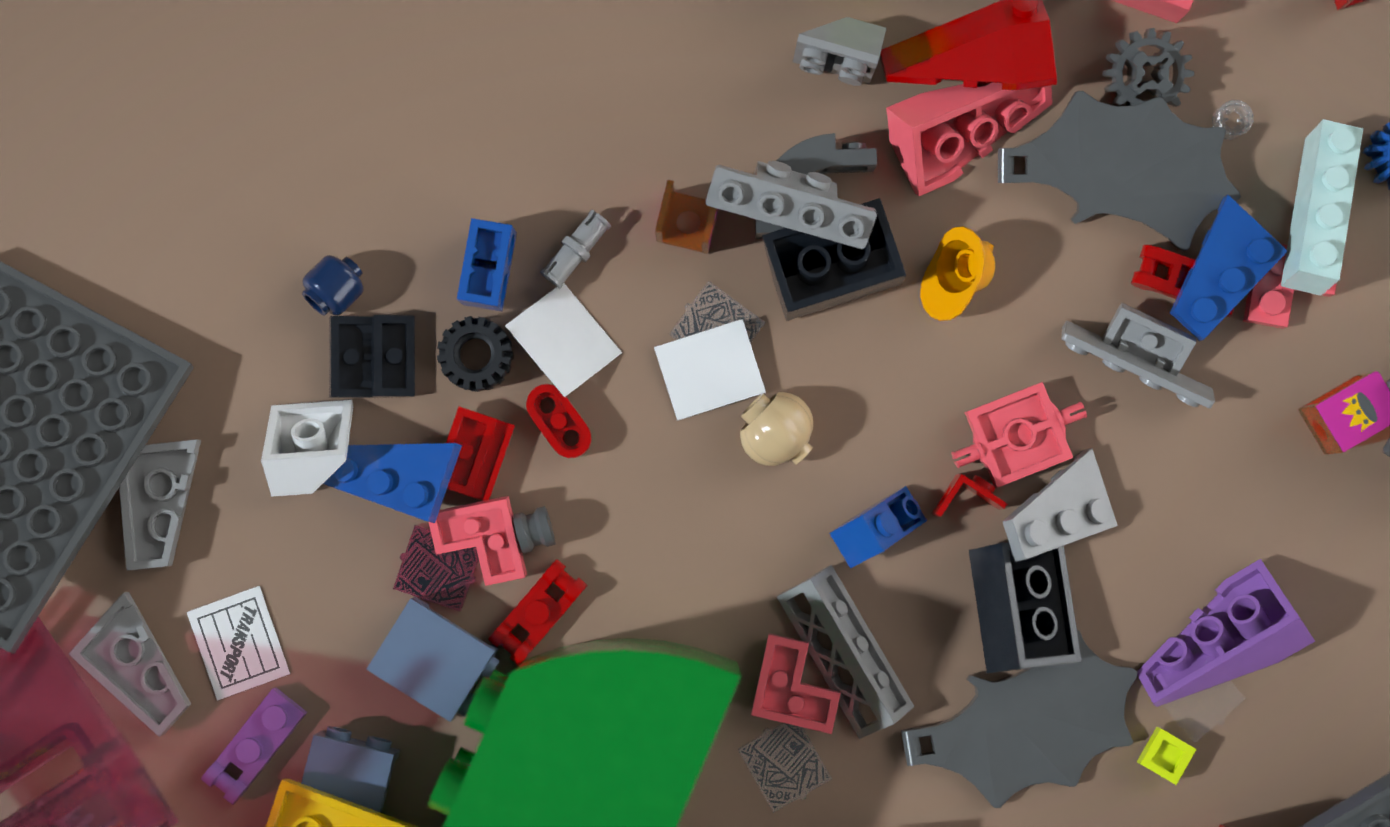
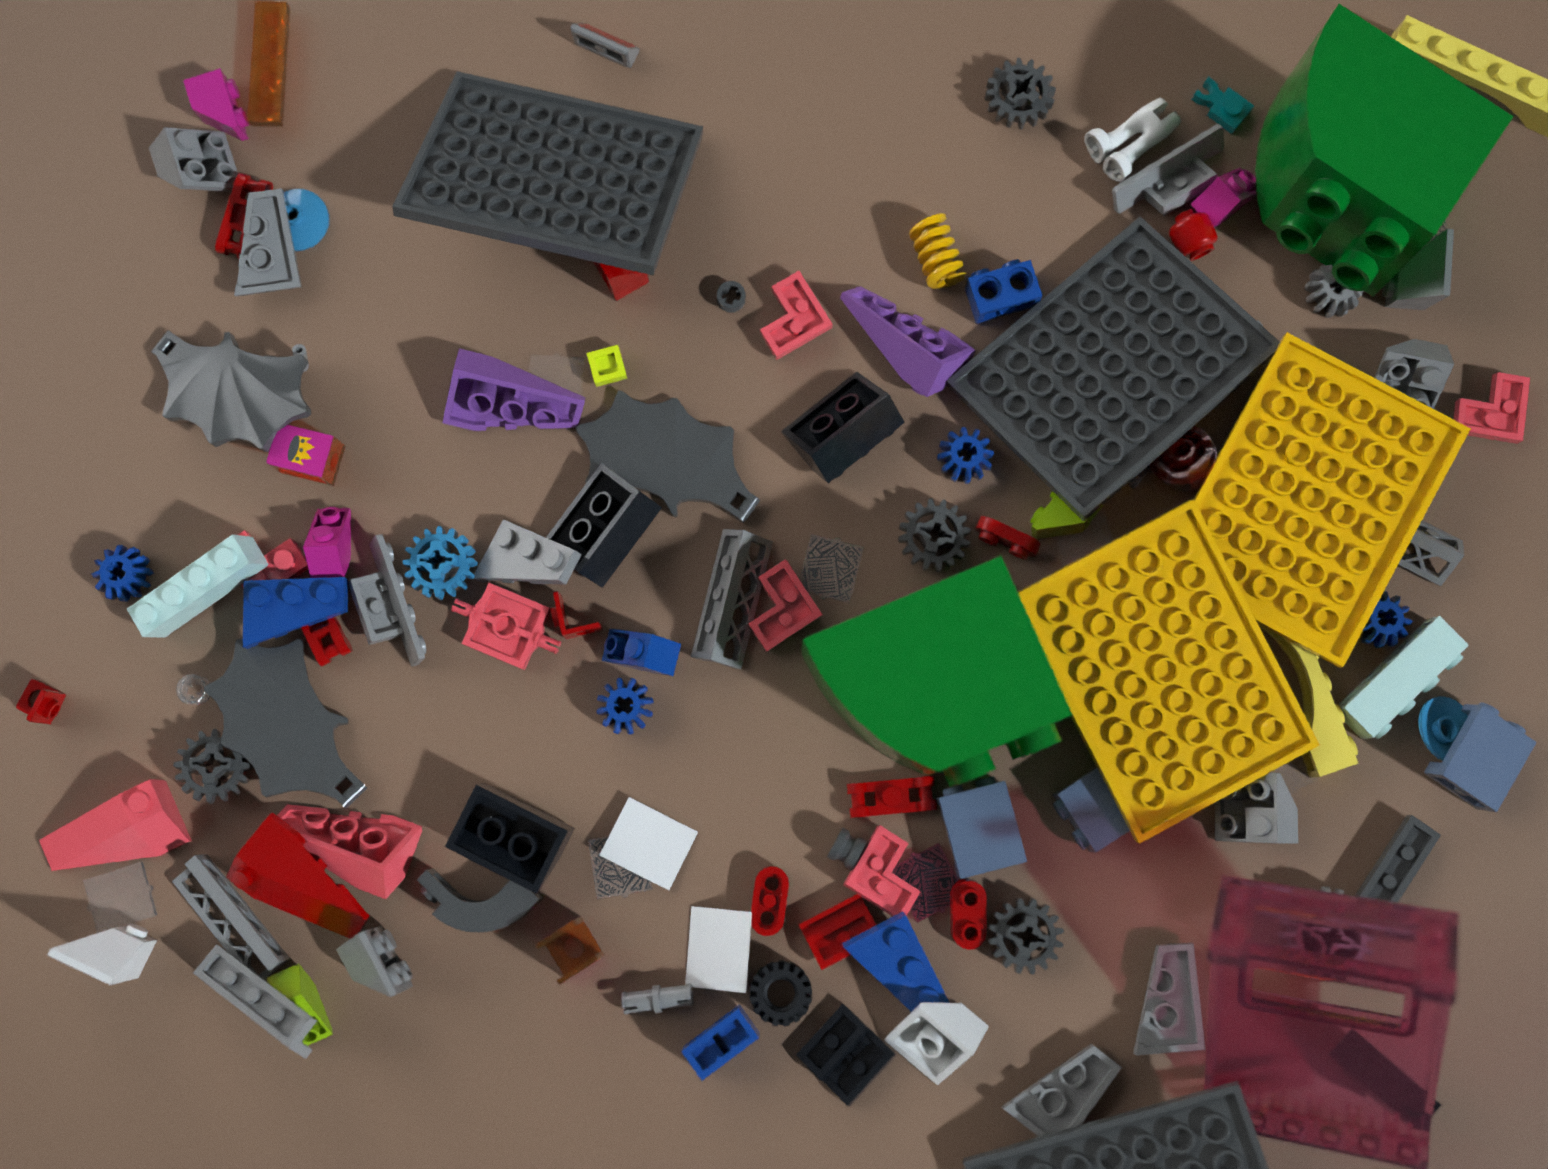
camera: 135 degrees left, 5 degrees down
white sticker [187,586,290,701] -> none
medium lavender plate [201,687,308,805] -> none
dark blue head [302,255,364,316] -> none
light grey bracket [706,161,877,249] -> none
tan plant [740,392,814,466] -> none
light orange piece [920,226,995,321] -> none
none -> dark pink slope [303,506,351,578]
none -> dark azure gear [402,526,478,600]
none -> blue gear [596,678,654,735]
none -> red plate [950,878,987,950]
none -> dark grey gear [987,898,1064,975]

